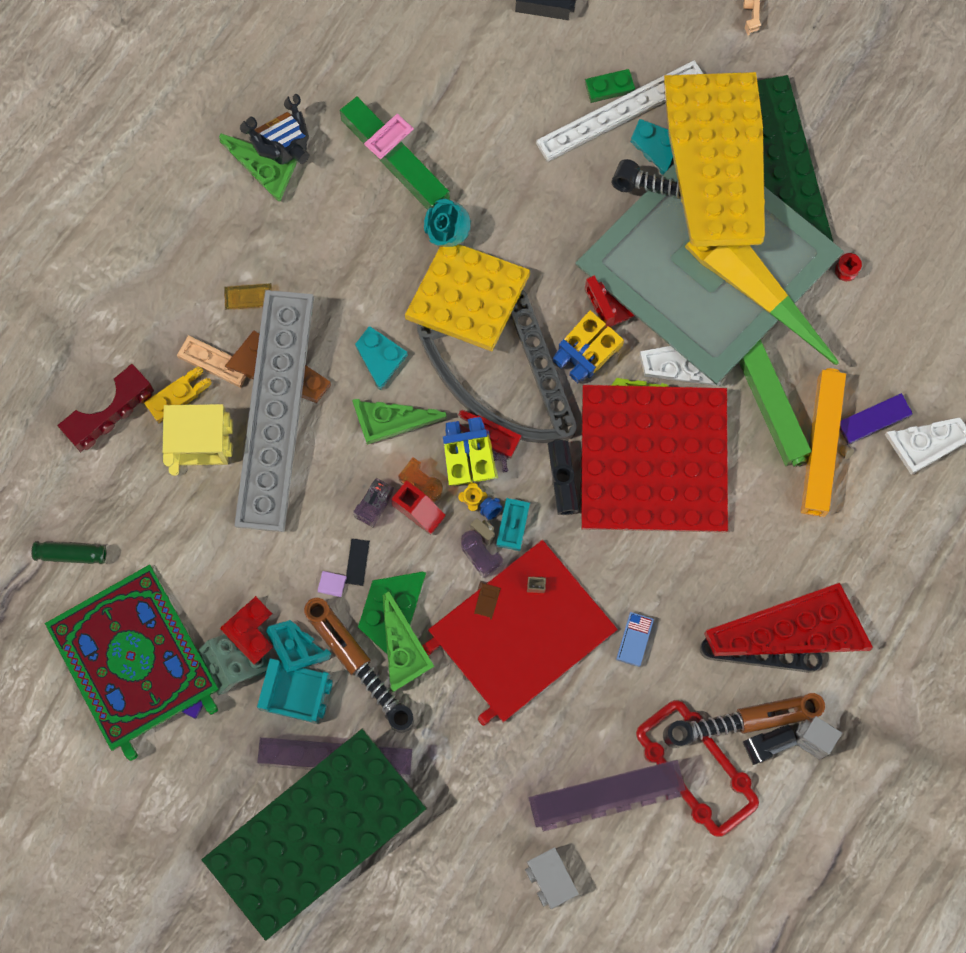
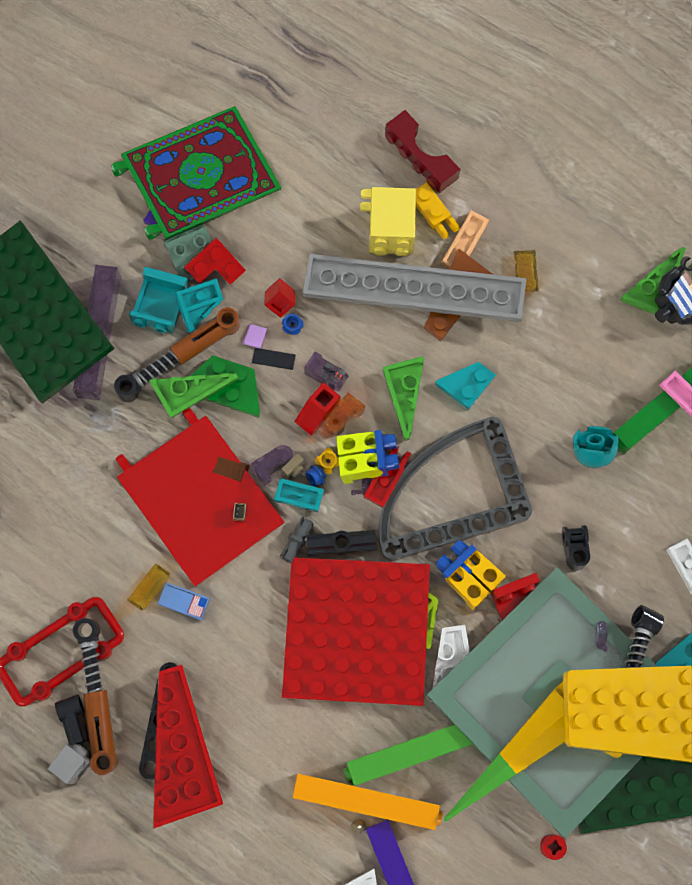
camera: 90 degrees right, 0 degrees up
dark green axle [31,541,107,564] -> none
yellow plate [405,244,530,352] -> none
clear purple brick [528,760,686,832] -> none
none -> clear yellow tile [127,563,171,611]
none -> red panel [264,278,295,318]
none -> dark grey pin [279,517,314,563]
none -> blue plate [282,314,303,335]
none -> black piece [562,525,591,571]
none -> clear purple piece [596,621,608,652]

